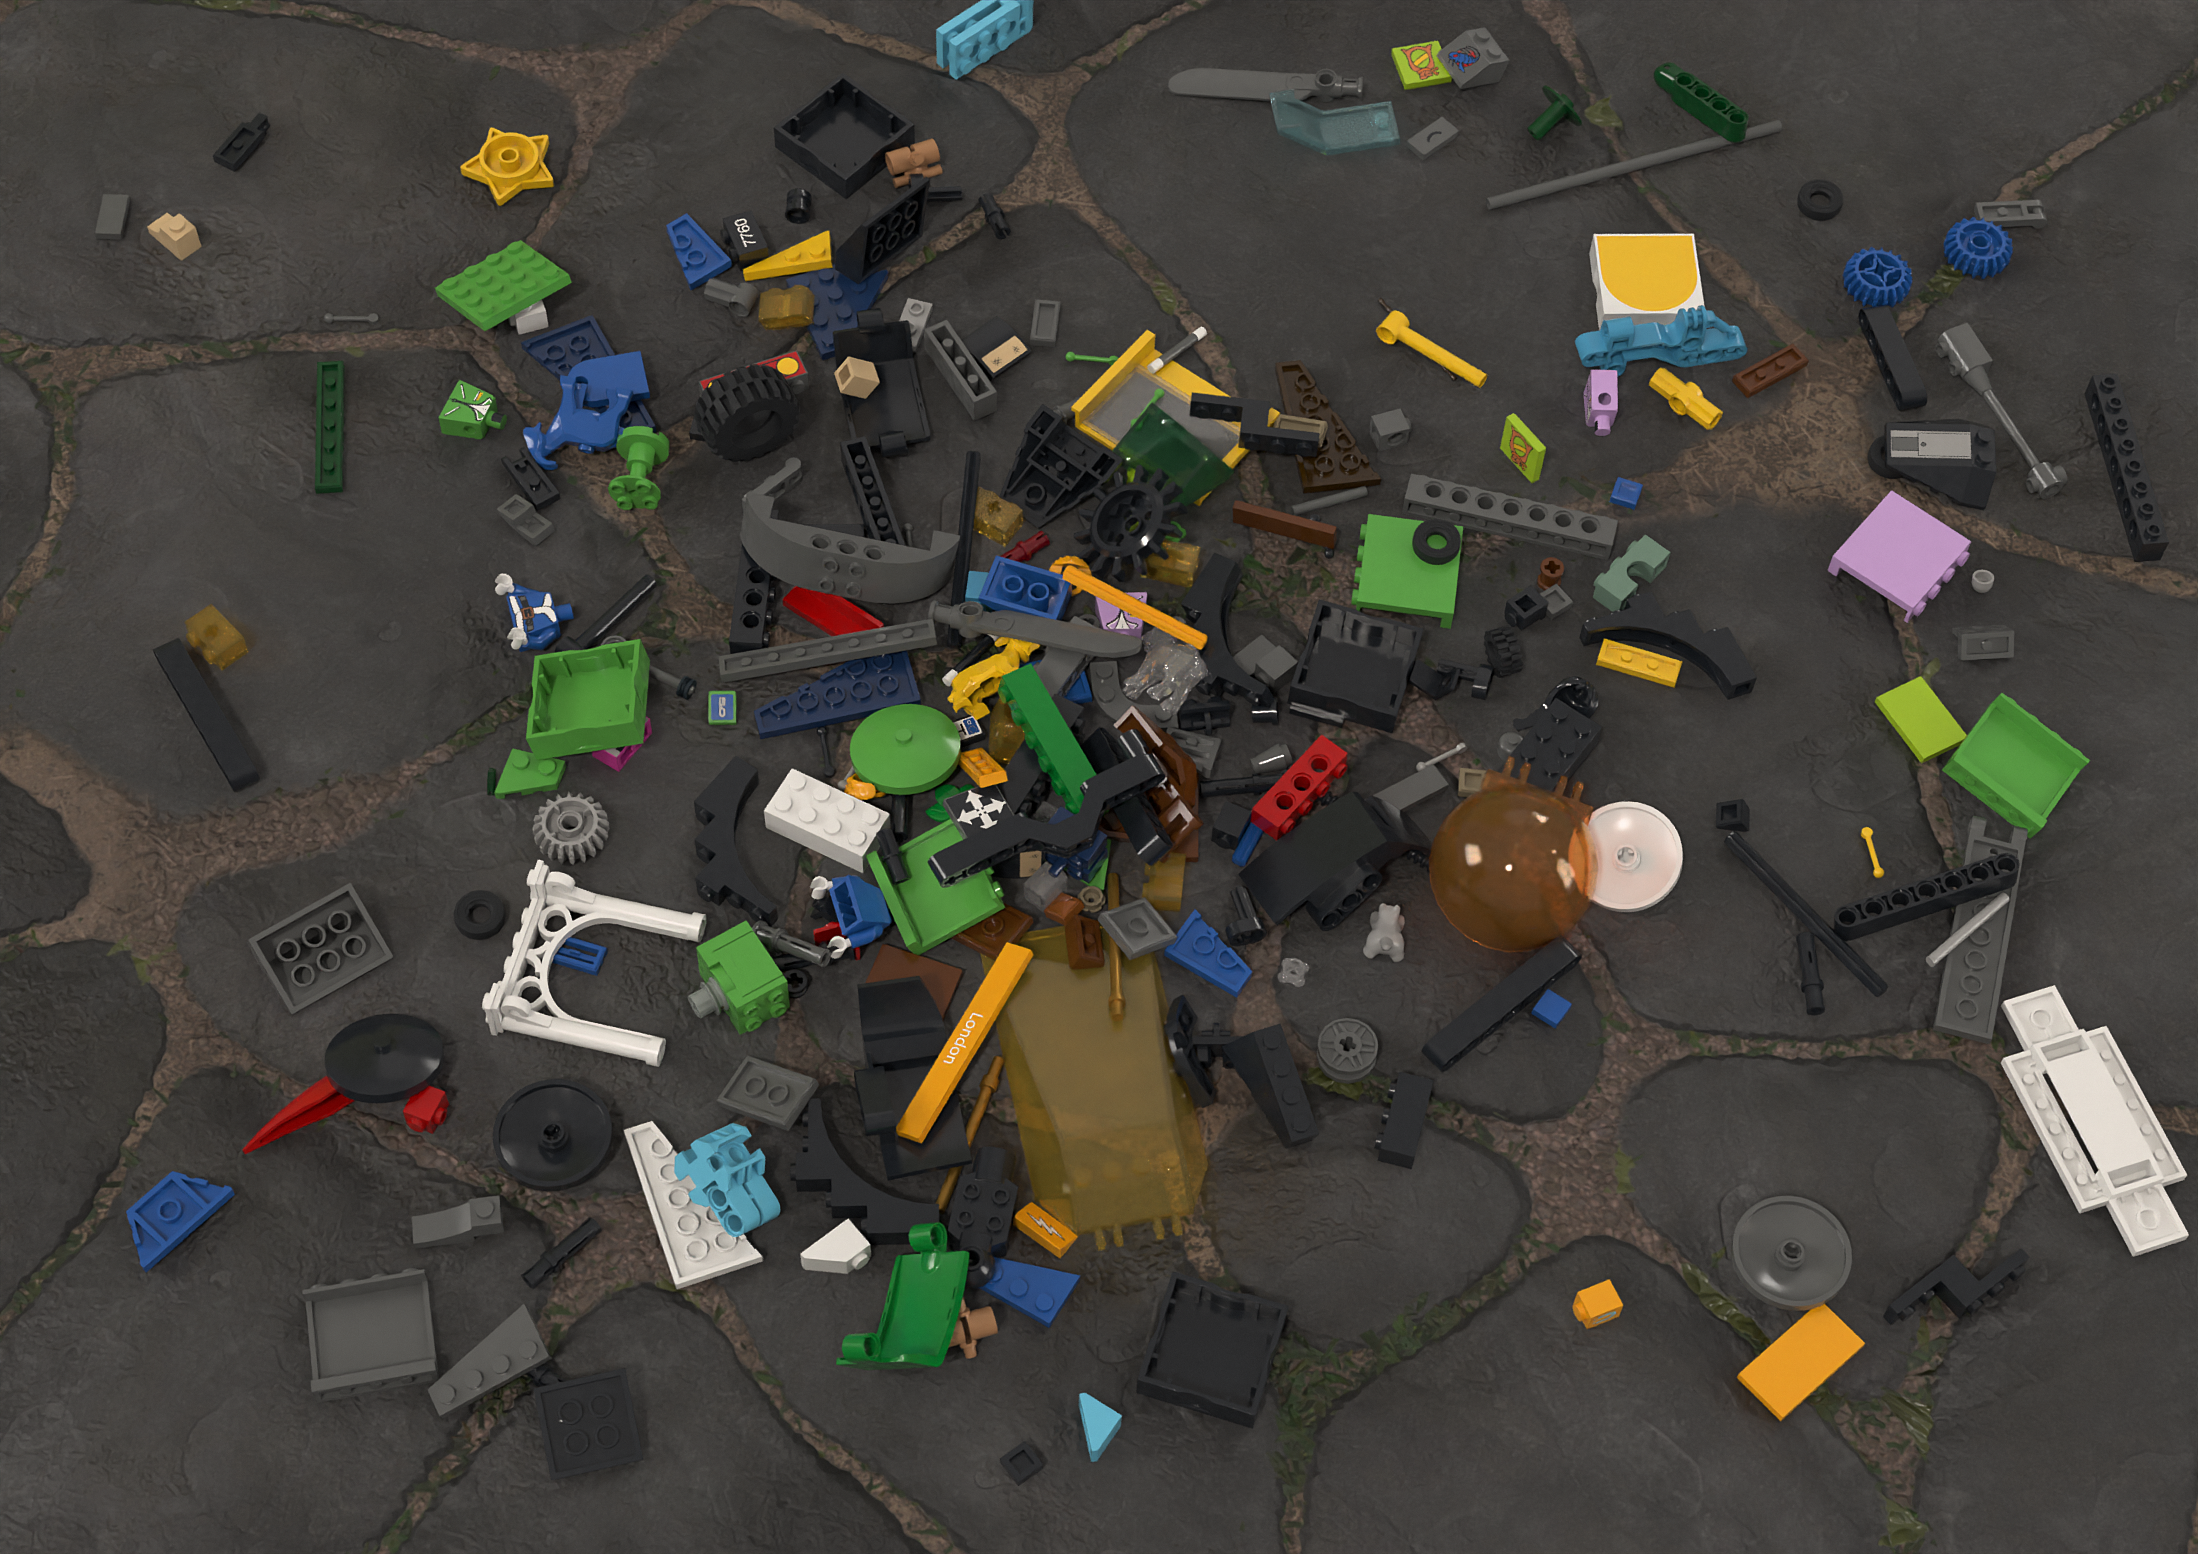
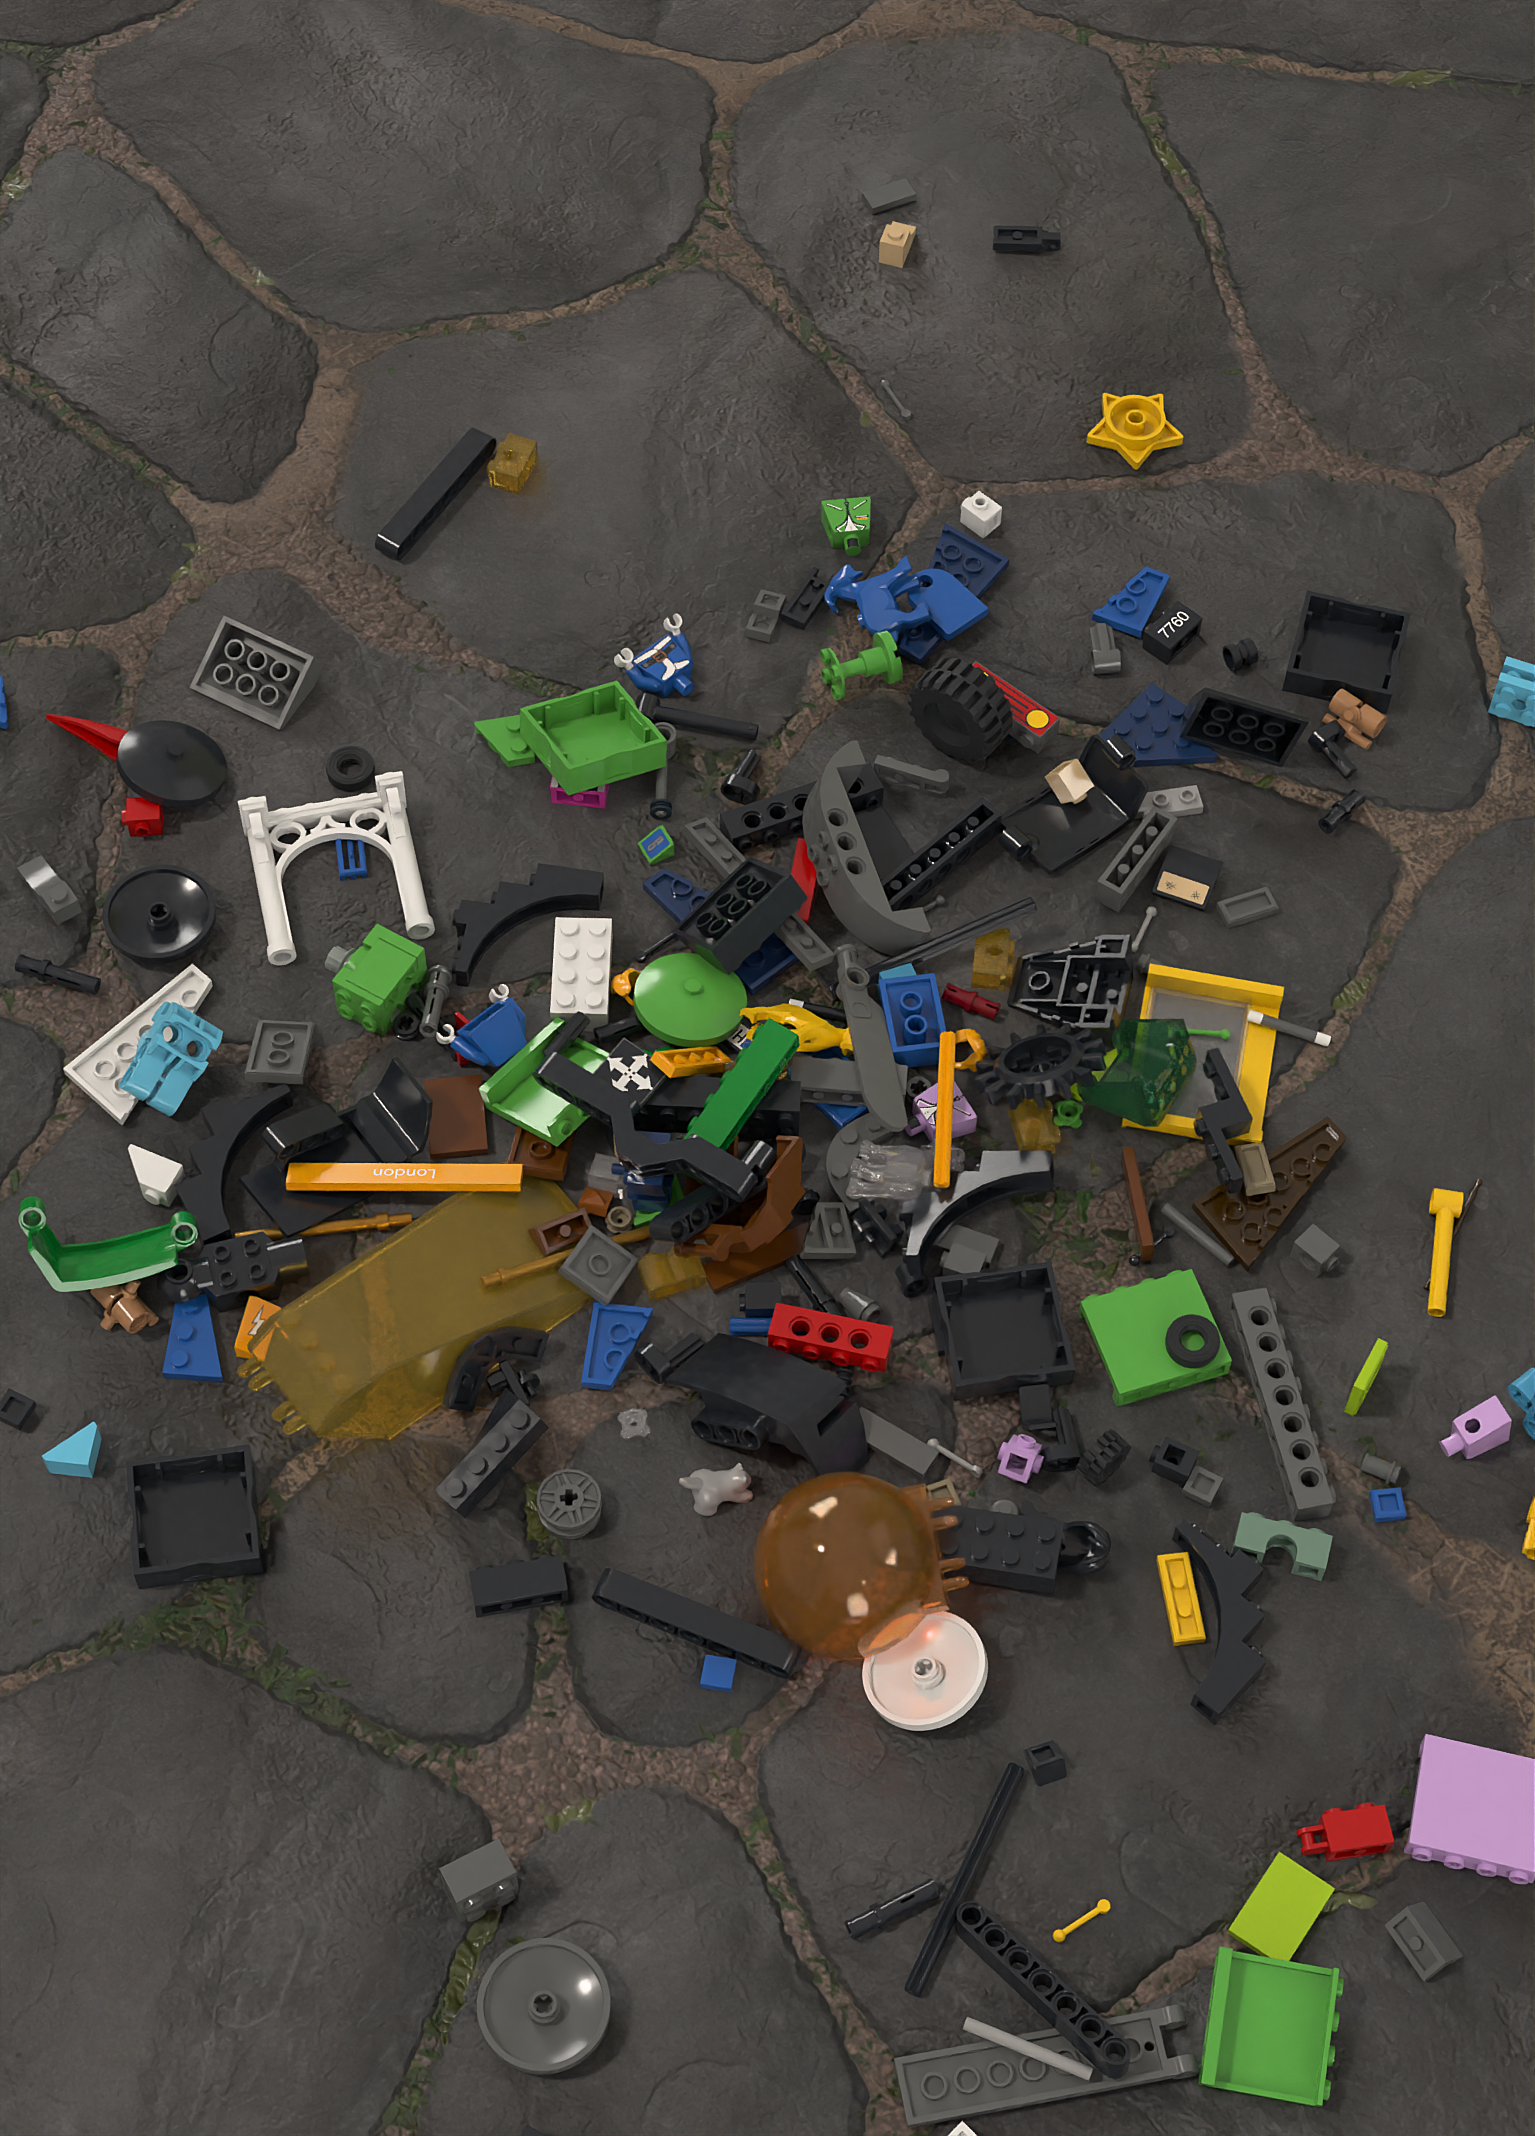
camera: 65 degrees right, 0 degrees up
dark green tile [315,361,345,494] -> none
bright green plate [435,240,572,331] -> none
dark green leg [487,768,496,796] -> none
light grey gear [533,792,610,865] -> none
yellow wing [743,231,833,281] -> none
clear yellow brick [759,285,815,330] -> none
bright green hinge [1065,352,1119,366] -> none
reddish brown bush [1537,557,1564,591] -> none
light orange brick [1573,1279,1623,1329] -> none
light orange tile [1737,1304,1865,1421] -> none
light grey hinge [1971,570,1994,593] -> none
none -> dark grey brick [439,1839,519,1923]
none -> black slope [671,856,808,974]
none -> black piece [720,750,761,805]
none -> lavender brick [997,1434,1044,1483]
none -> light grey hinge [1132,906,1157,953]
none -> red brick [1296,1803,1394,1862]
none -> dark grey pin [1360,1453,1402,1484]

